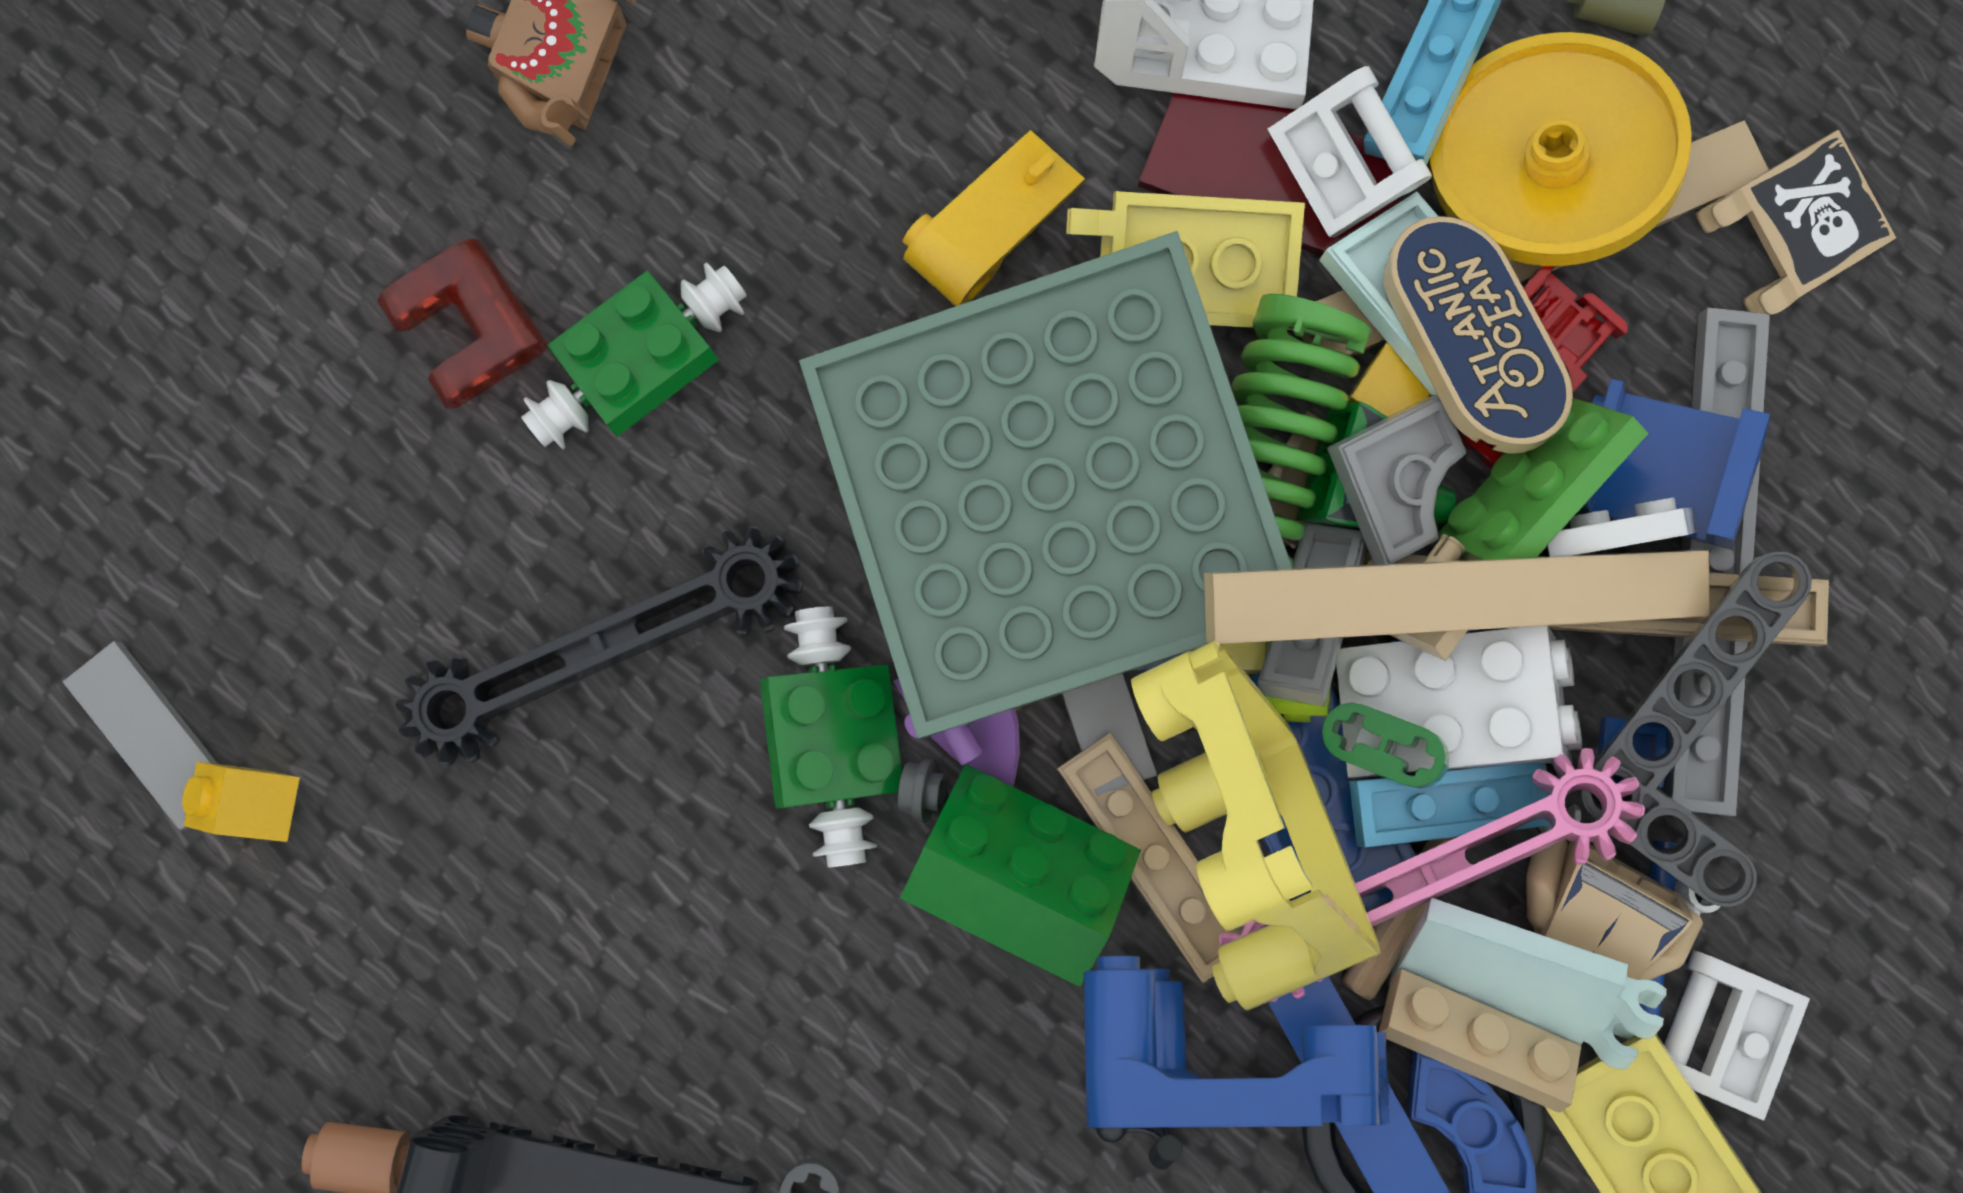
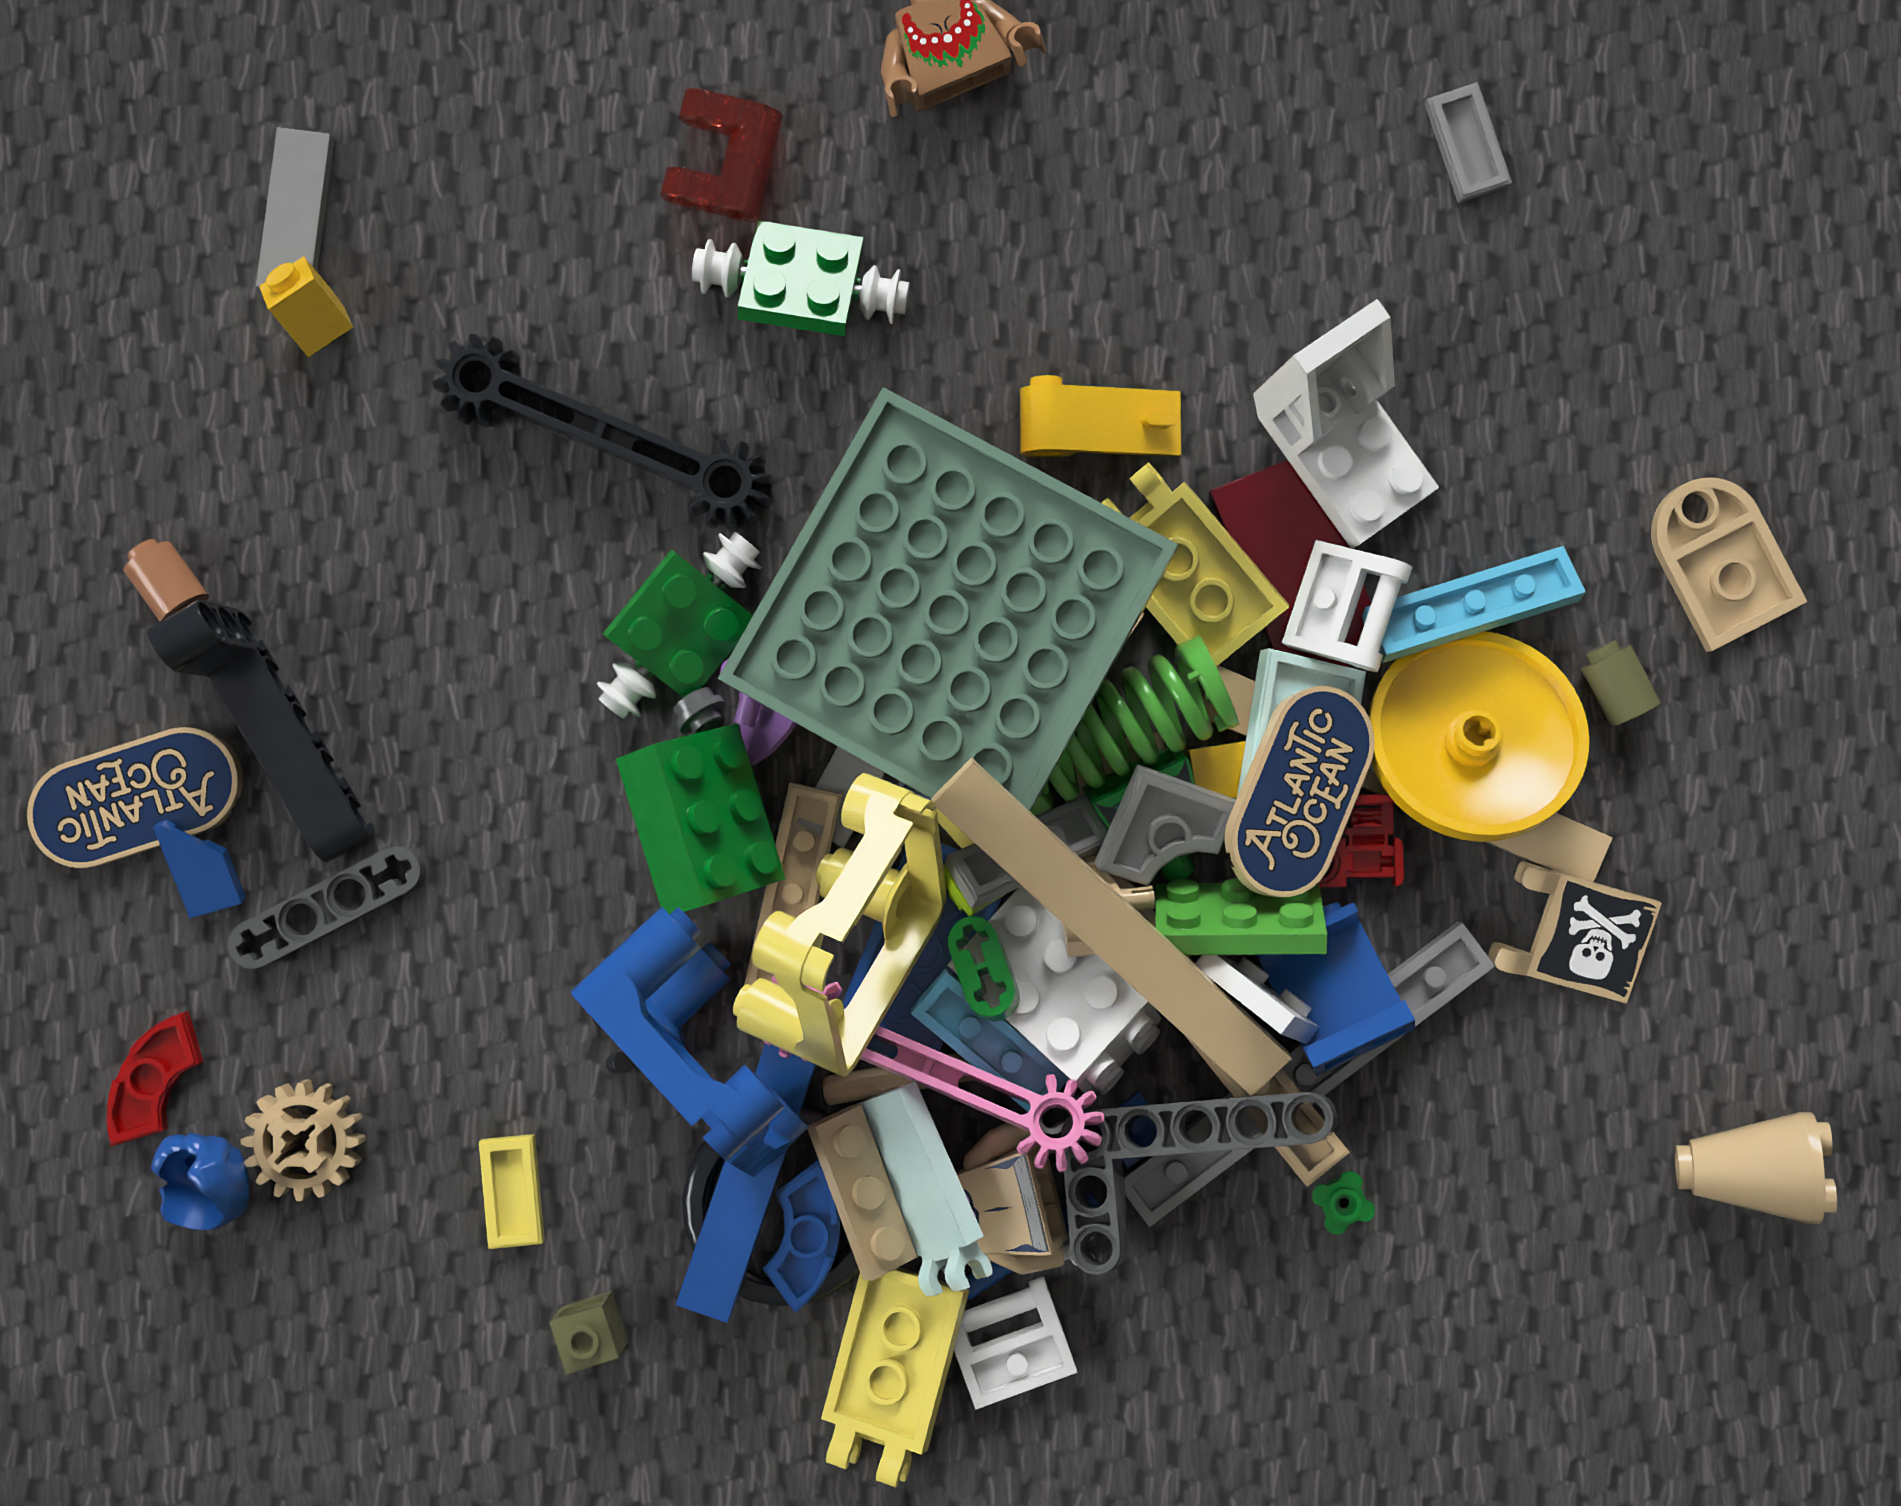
camera: 50 degrees right, 5 degrees up
none -> green plate [1312,1171,1375,1235]

